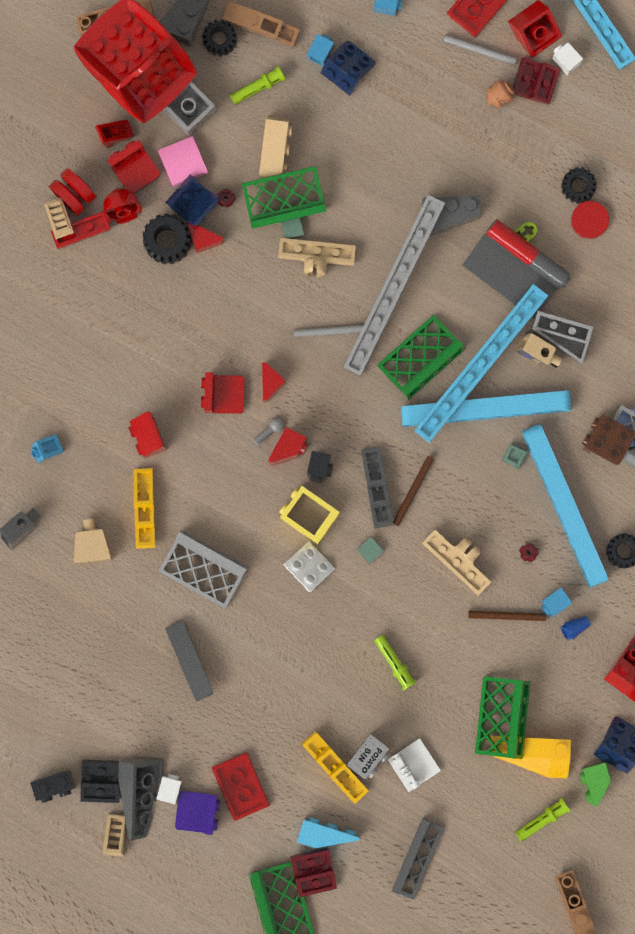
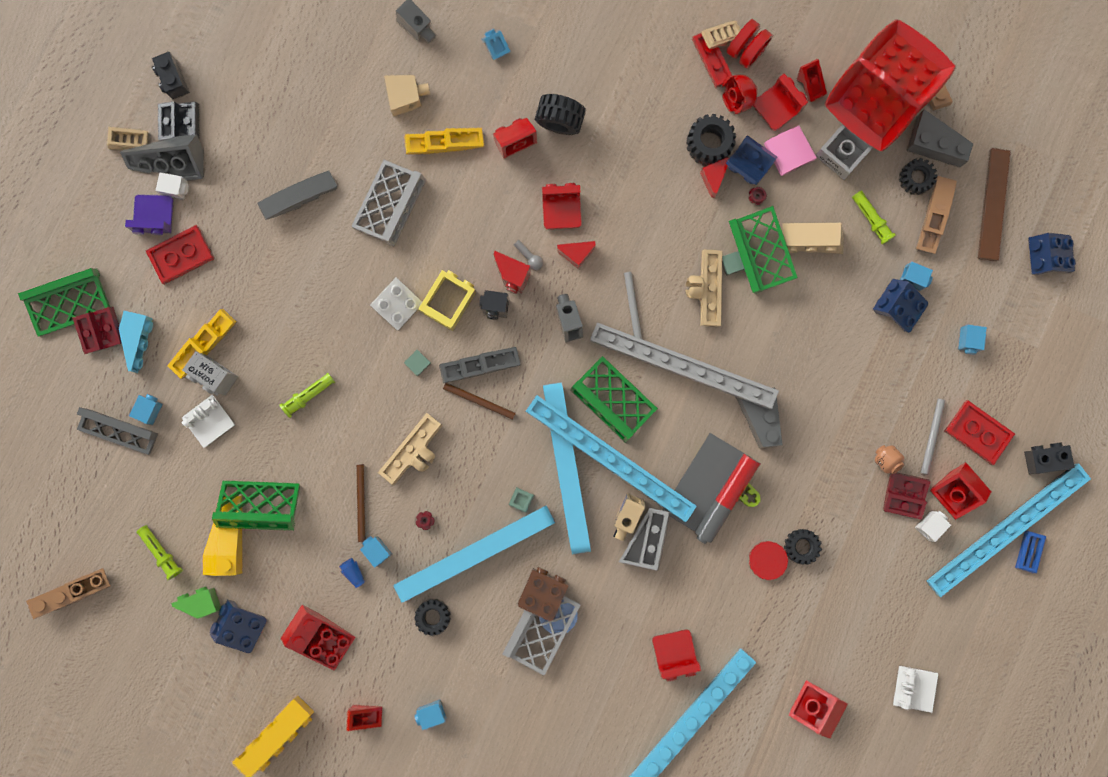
camera: 80 degrees right, 0 degrees up
none -> dark azure brick [129,394,163,425]
none -> black tyre [534,94,586,135]
none -> dark grey torso [556,294,584,343]

